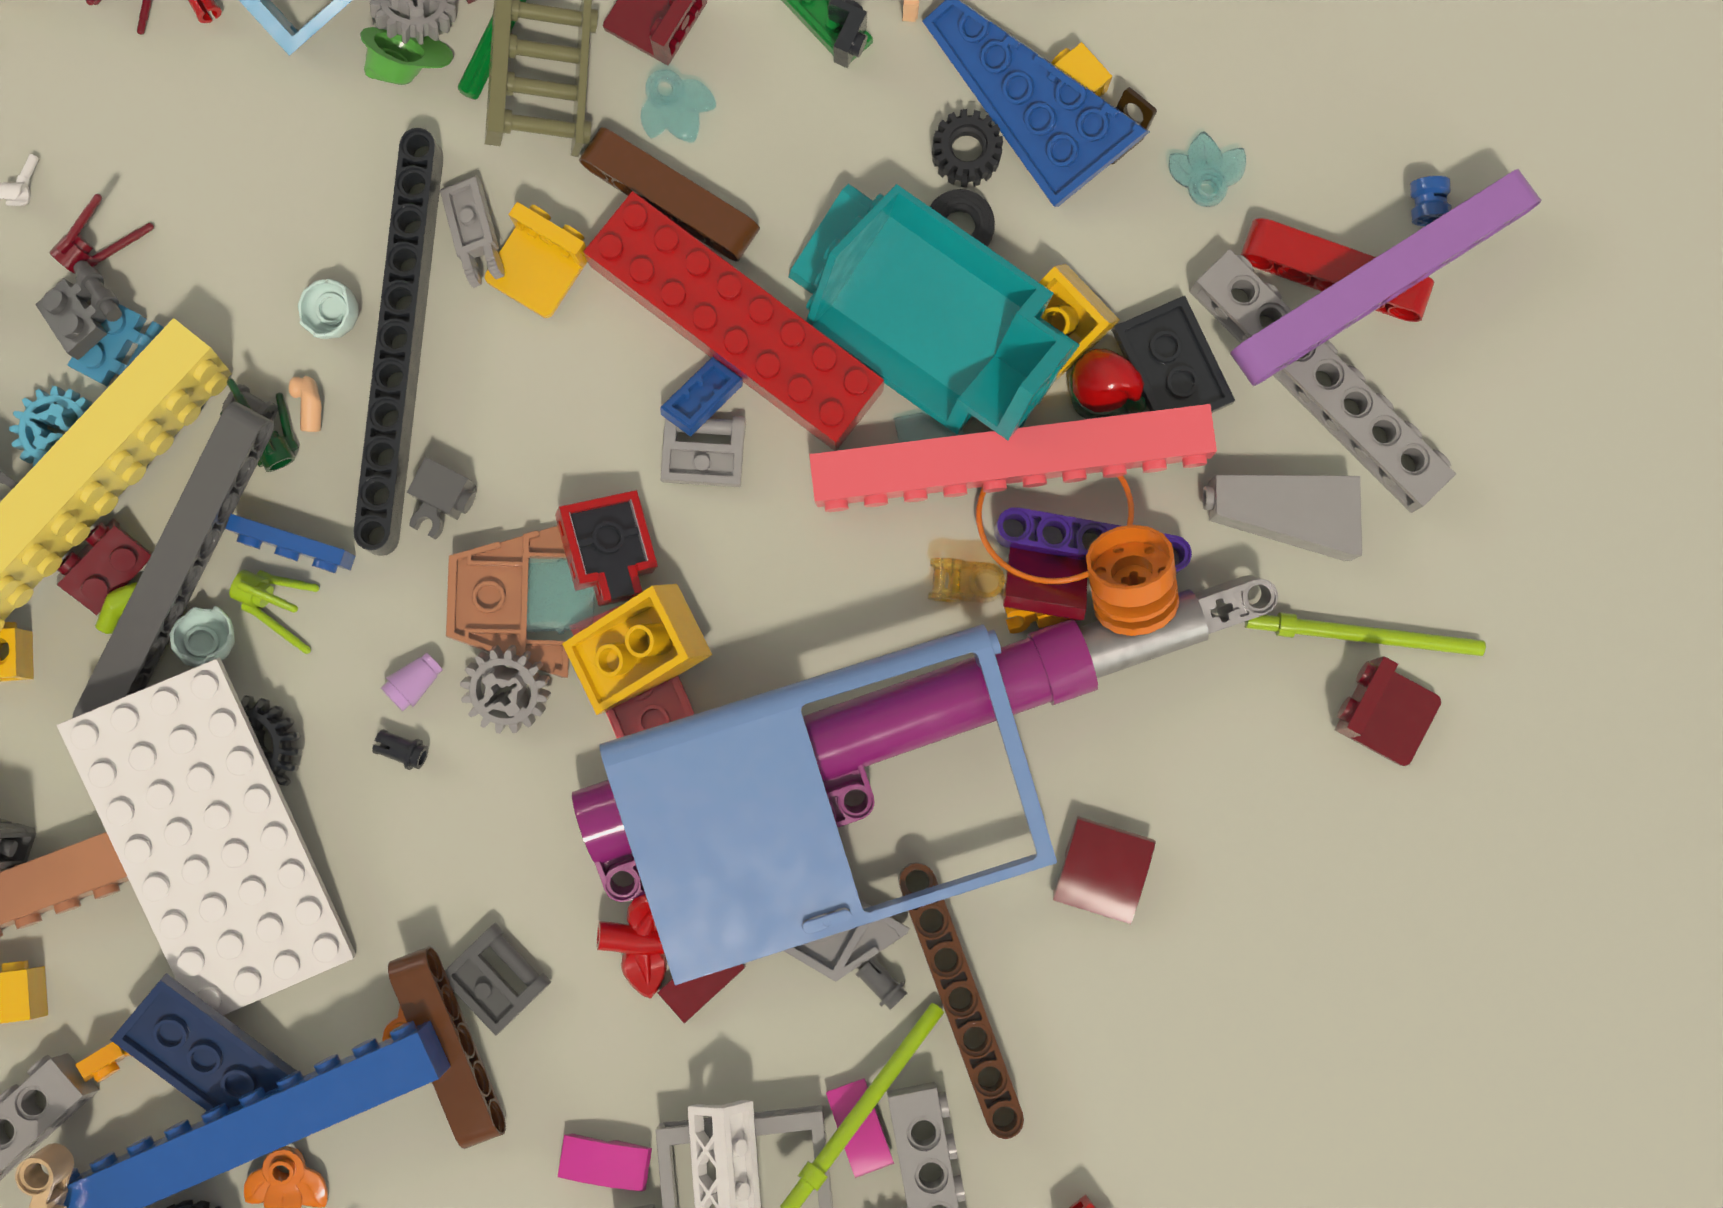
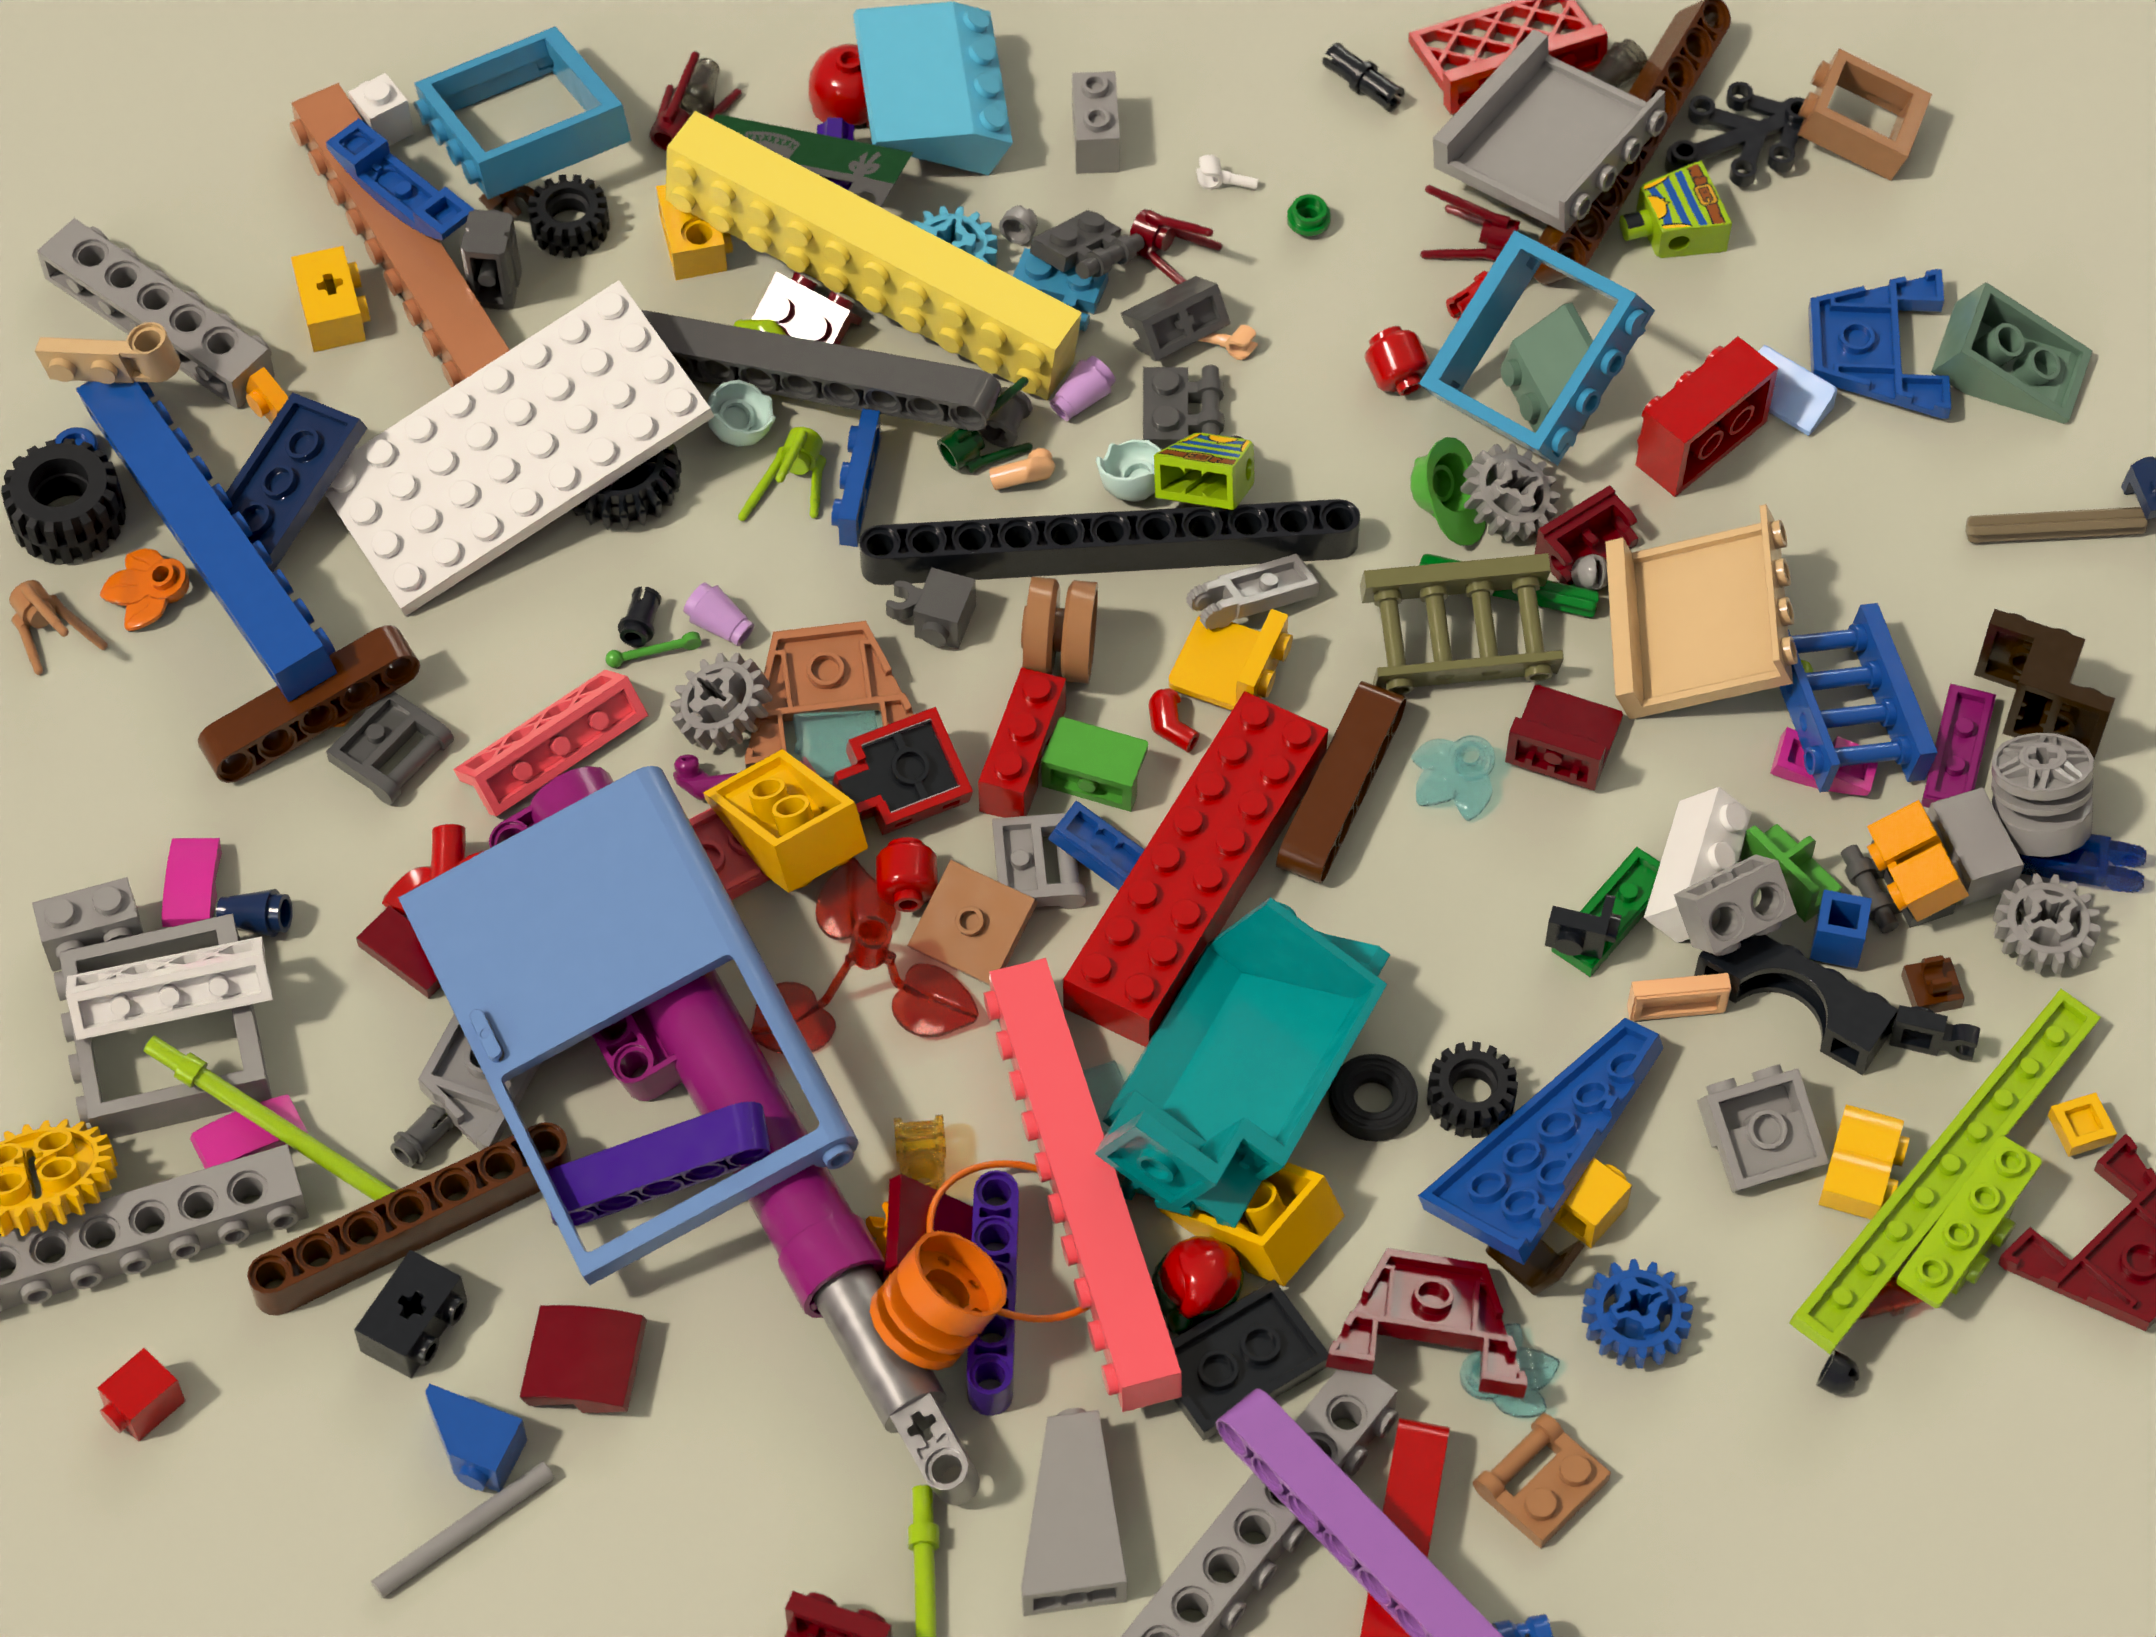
camera: 85 degrees right, 25 degrees down
none -> dark blue cone [216,889,293,937]
none -> black brick [354,1250,467,1378]
none -> light grey bar [371,1462,554,1598]
none -> blue slope [425,1383,527,1492]
none -> coral fence [453,669,648,817]
none -> dark purple beam [548,1102,772,1226]
none -> bright green hinge [605,632,702,668]
none -> magenta arm [673,754,737,801]
none -> clear red plant [751,858,979,1054]
none -> red head [876,837,938,912]
none -> medium nougat plate [907,859,1038,986]
none -> red arch [978,667,1066,818]
none -> light grey hinge [999,205,1038,245]
none -> medium nougat wheel [1021,577,1098,683]
none -> bright green panel [1041,717,1148,812]
none -> lavender cone [1050,356,1116,421]
none -> dark grey hinge [1121,276,1231,361]
none -> dark grey plate [1143,365,1224,450]
none -> red arm [1148,688,1200,753]
none -> lime torso [1154,433,1255,510]
none -> light nougat hand [1197,325,1258,360]
none -> green plate [1287,194,1331,236]
none -> dark red wing [1326,1248,1528,1399]
none -> red head [1365,326,1431,396]
none -> medium nougat plate [1472,1413,1611,1549]
none -> blue gear [1581,1259,1693,1369]

